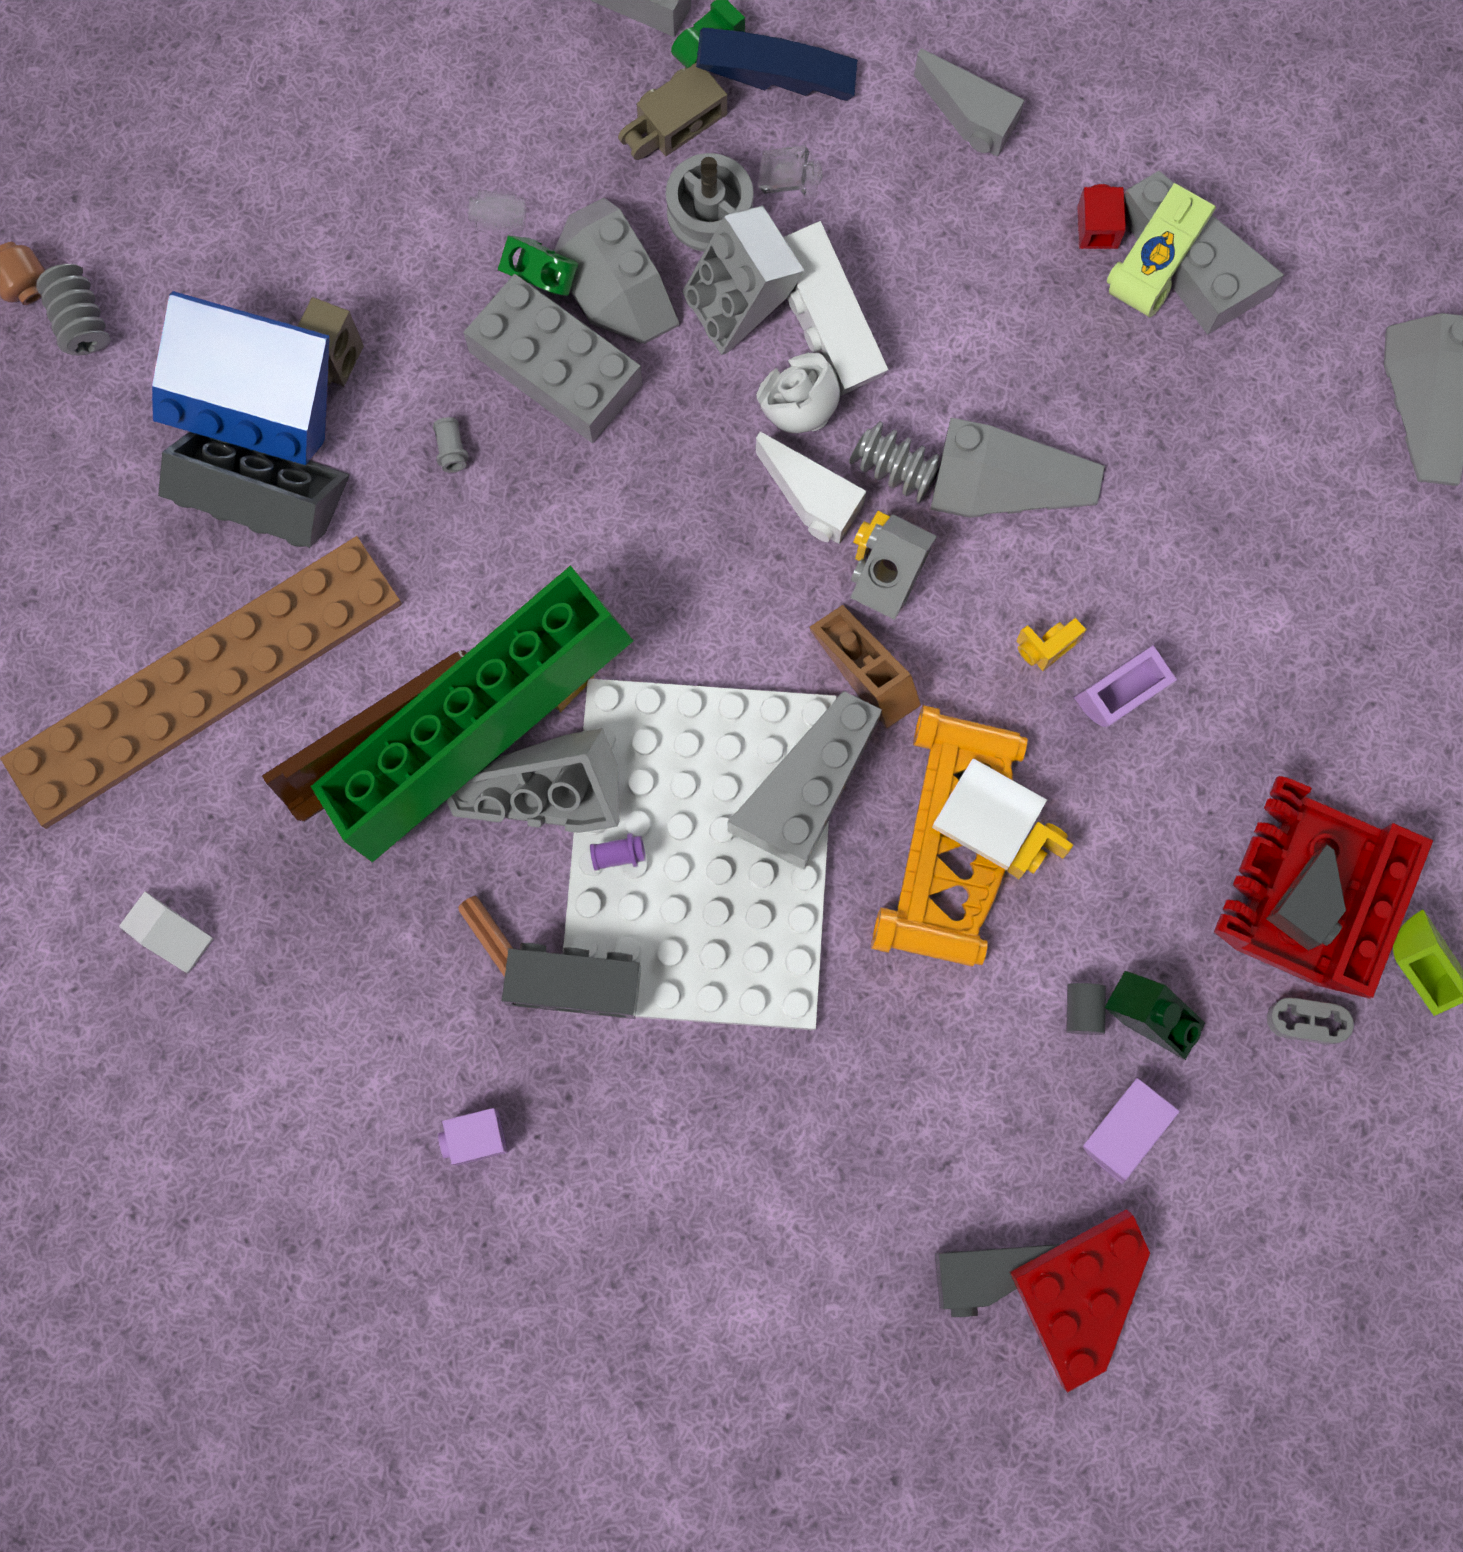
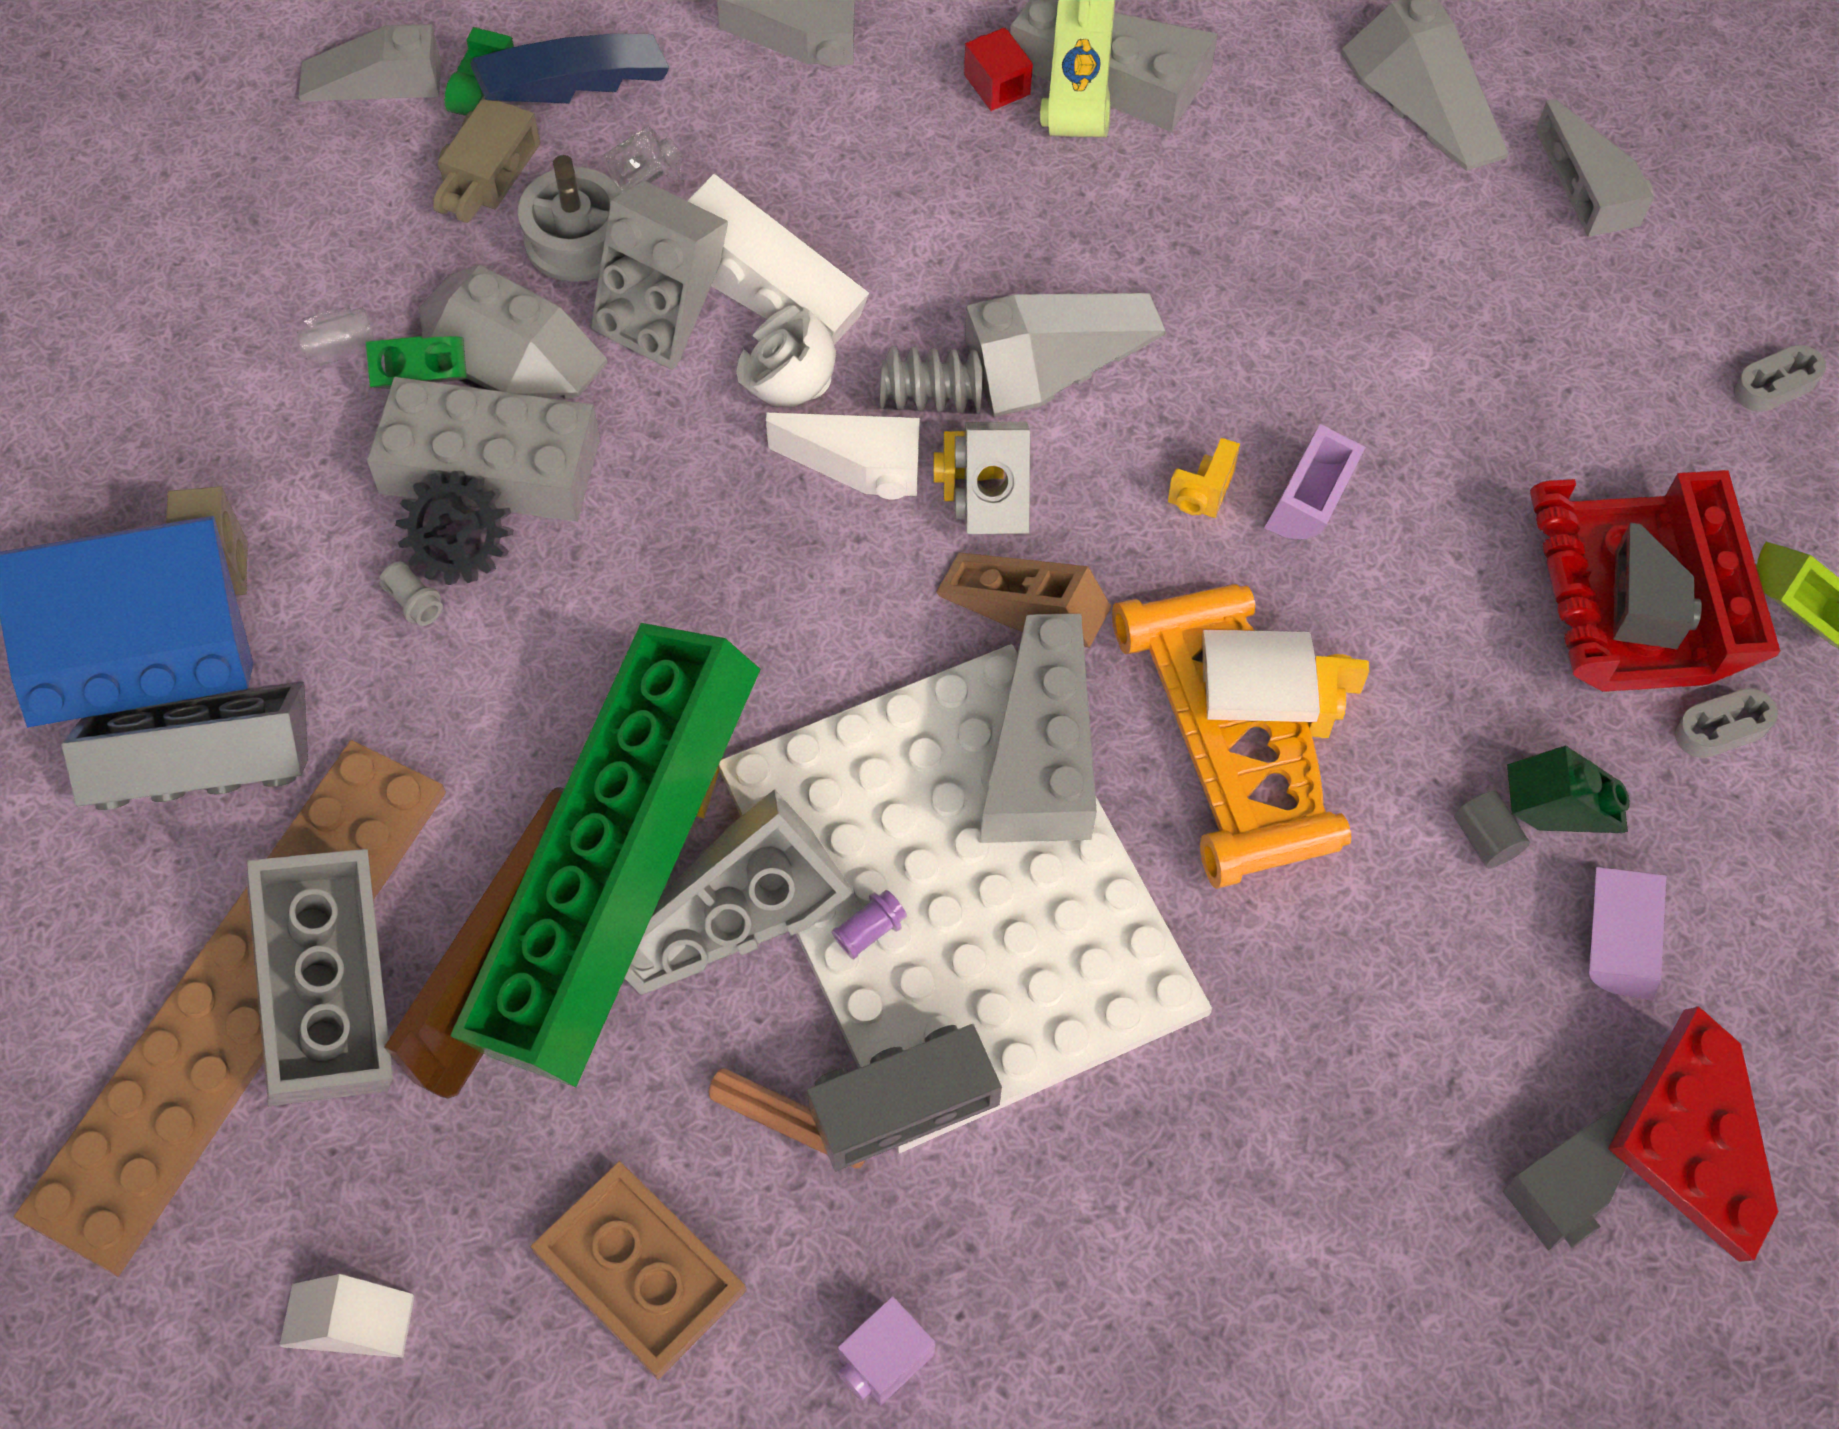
camera: 30 degrees left, 15 degrees down
none -> light grey brick [246,849,393,1107]
none -> black gear [395,471,514,585]
none -> medium nougat plate [530,1161,747,1380]

